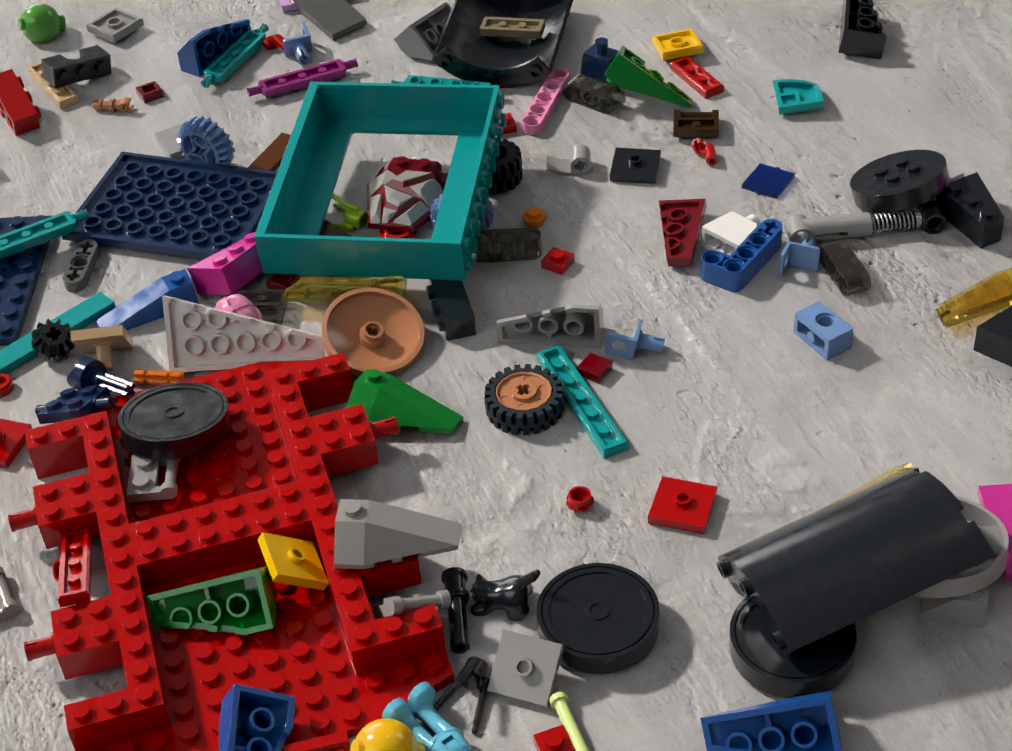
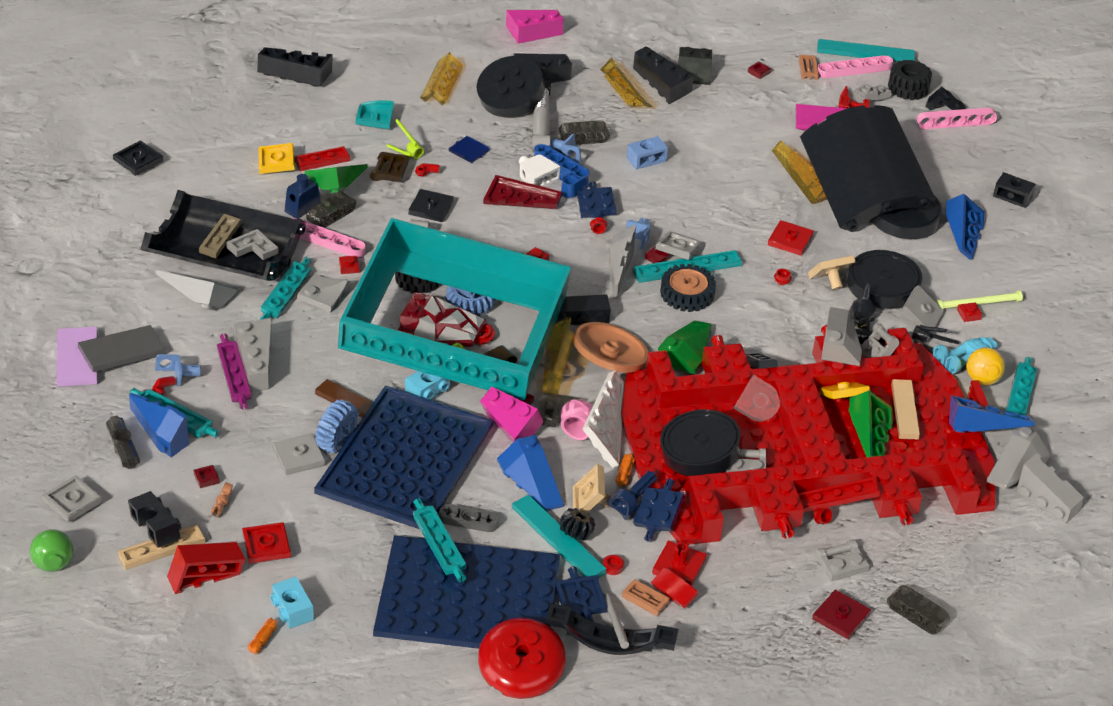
camera: 90 degrees left, 0 degrees up
none -> clear smoke piece [106,415,140,469]
none -> light grey plate [227,229,278,260]
none -> light grey wedge [233,318,272,392]
none -> red plate [242,522,291,564]
none -> lime plant [386,119,424,159]
none -> clear yellow fence [420,52,463,105]
none -> dark blue plate [577,181,616,225]
none -> red plate [590,217,607,234]
none -> light grey plate [655,231,702,260]
none -> clear tile [734,375,780,421]
none -> black tile [745,353,778,368]
none -> tan tile [808,255,855,290]
none -> tan tile [891,379,920,440]

